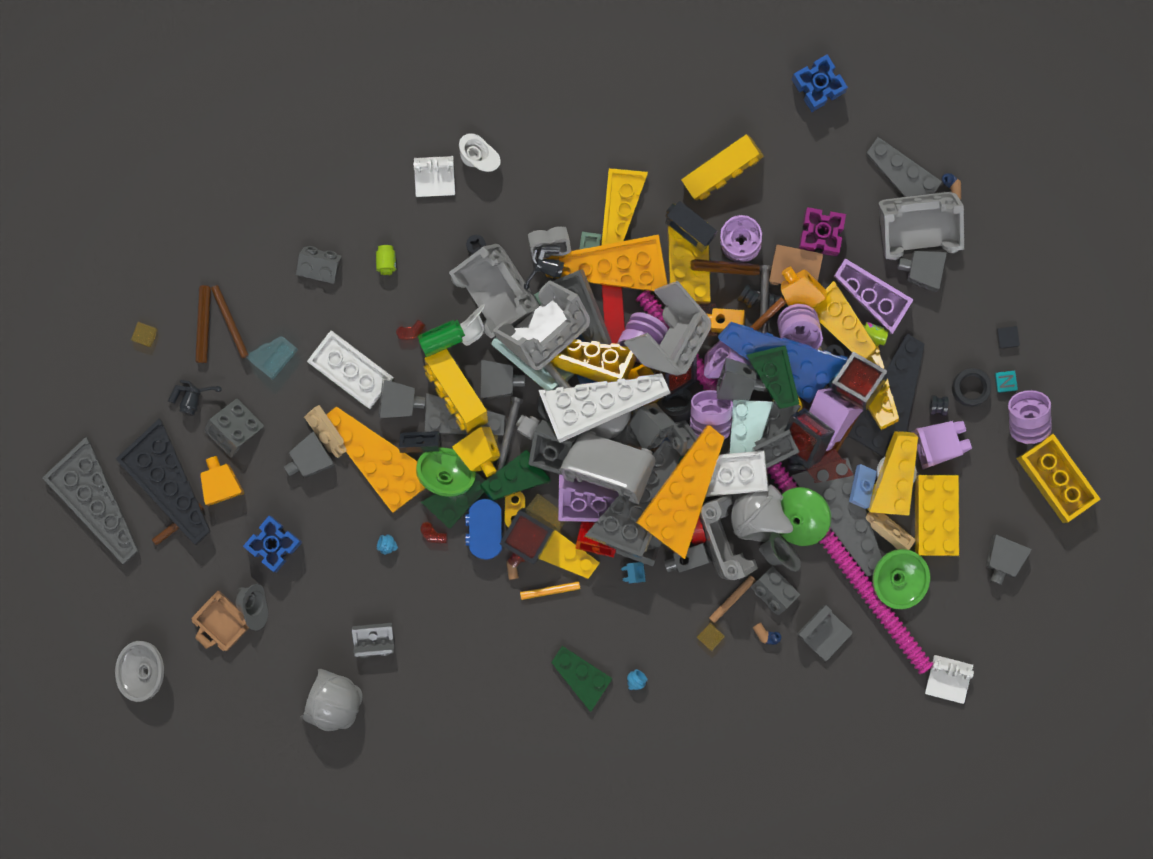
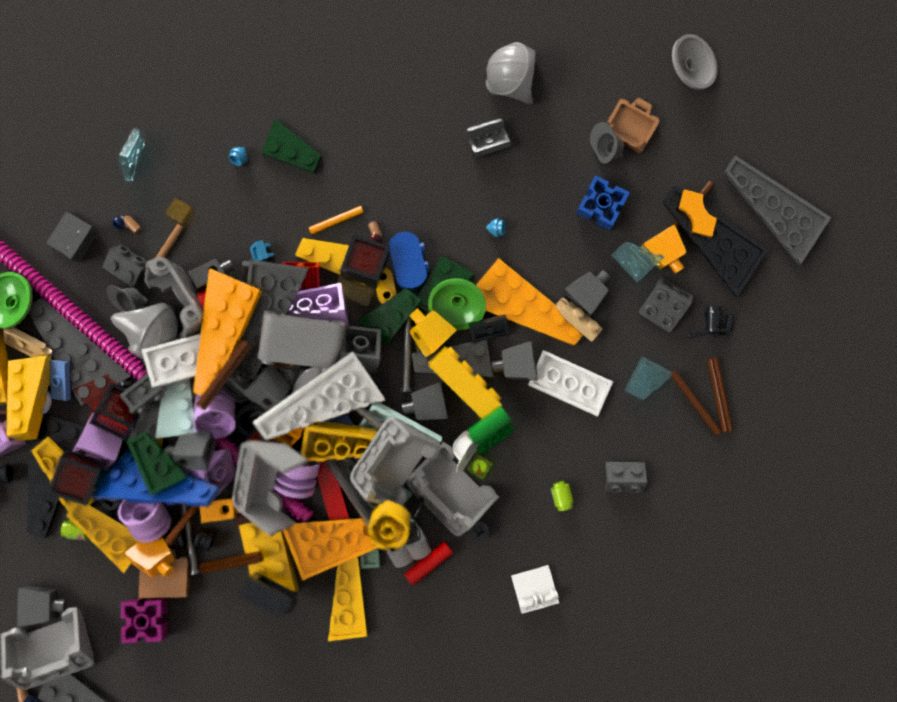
camera: 165 degrees right, 0 degrees up
clear yellow tile [131,322,158,348] -> none
clear red arm [396,320,426,340] -> none
clear red arm [420,522,447,543] -> none
white piece [459,134,501,172] -> none
light grey plate [516,415,541,441] -> none
yellow wedge [681,134,764,201] -> none
lavender wheel [720,215,762,263] -> none
bright green dish [780,487,831,546] -> none
lavender wedge [833,259,913,334] -> none
none -> clear light blue wing [119,128,145,182]
none -> reddish brown axle [196,341,252,410]
none -> yellow brick [368,500,411,550]
none -> red piece [404,541,454,586]
none -> clear neon green tile [466,453,493,480]
none -> clear light blue wing [611,241,664,282]
none -> light orange tile [679,189,717,237]

